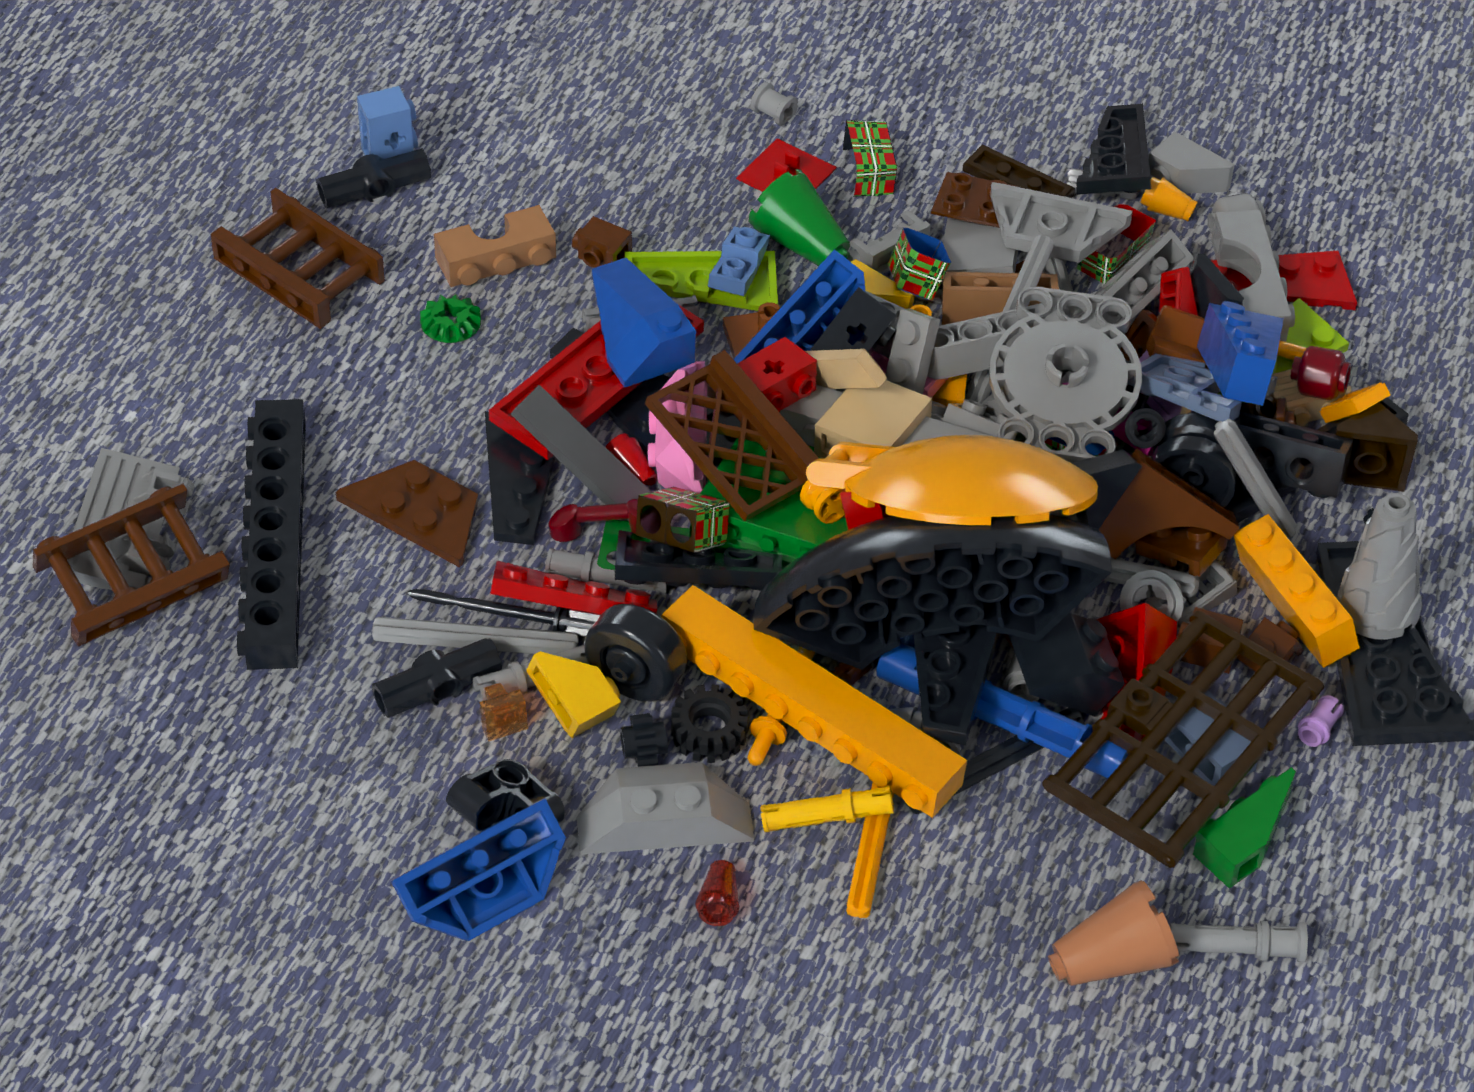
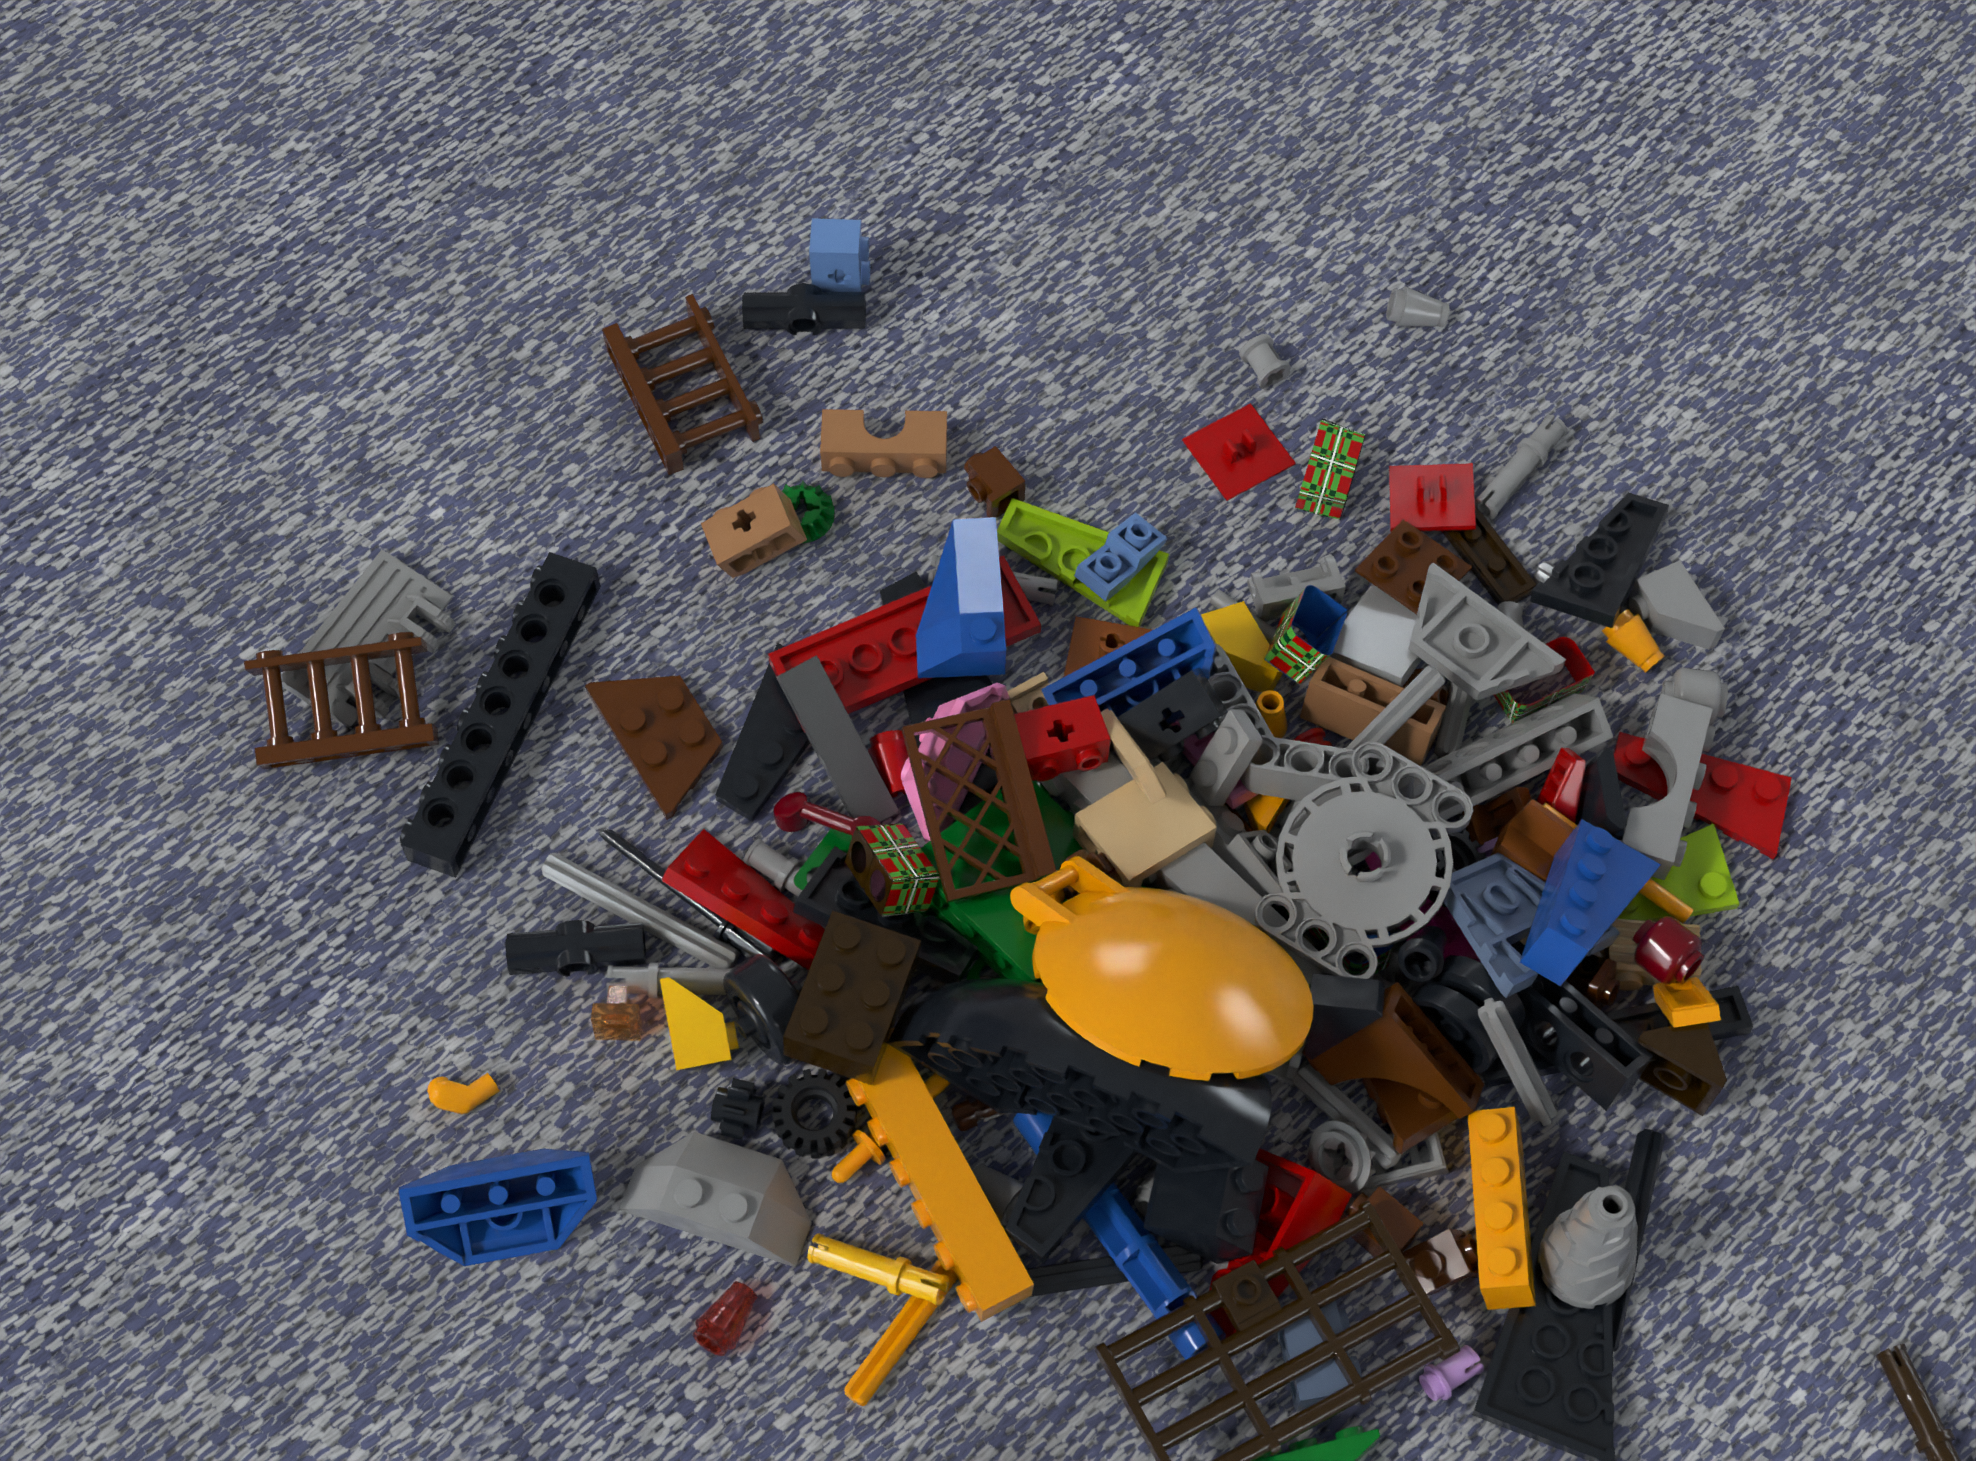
camera: 25 degrees right, 15 degrees up
black piece [446,759,565,831] -> none
green cone [748,169,850,267] -> none
none -> light orange arm [427,1072,500,1114]
none -> medium nougat brick [701,483,807,578]
none -> dark brown brick [783,910,921,1085]
none -> light grey cone [1386,286,1449,327]
none -> red piece [1389,463,1476,532]
none -> light grey pin [1475,415,1568,519]

